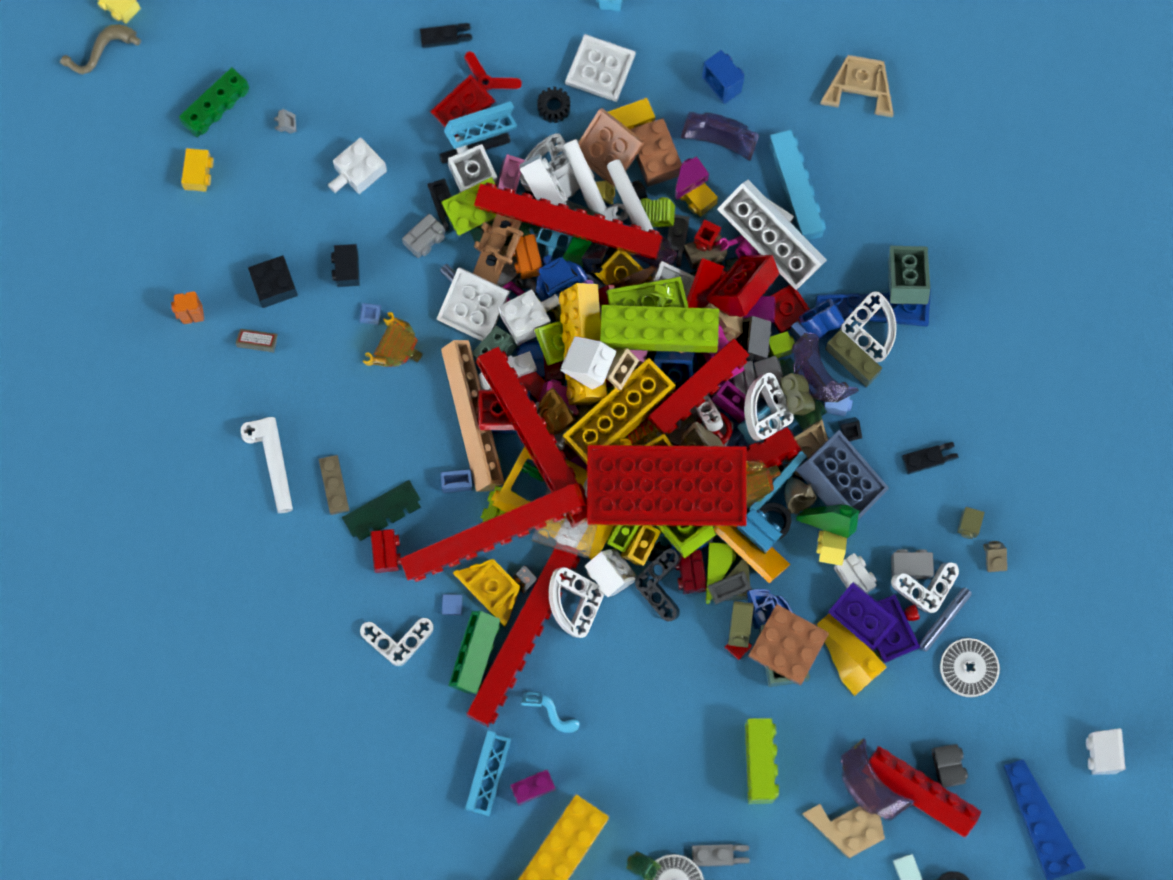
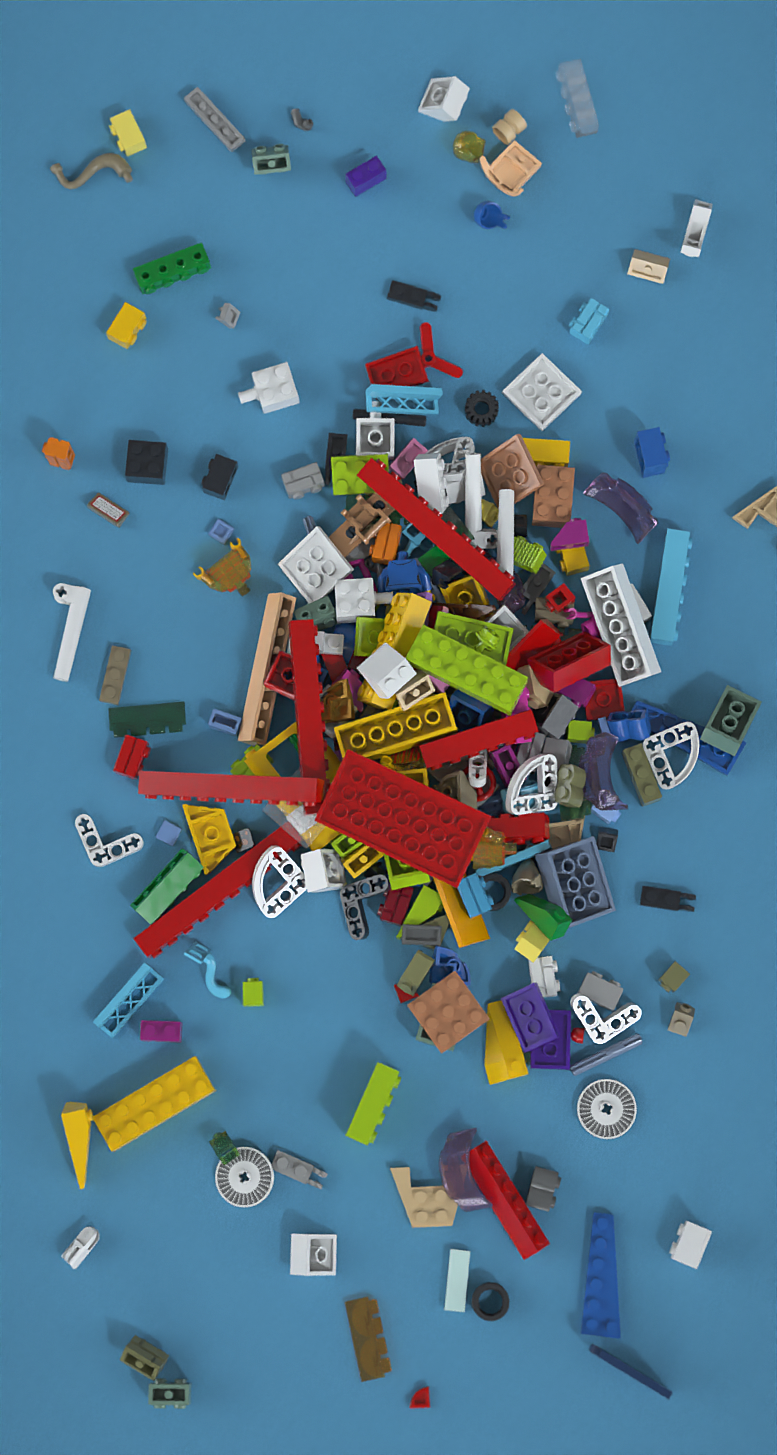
camera: 30 degrees right, 5 degrees up
none -> lime brick [243,978,264,1007]

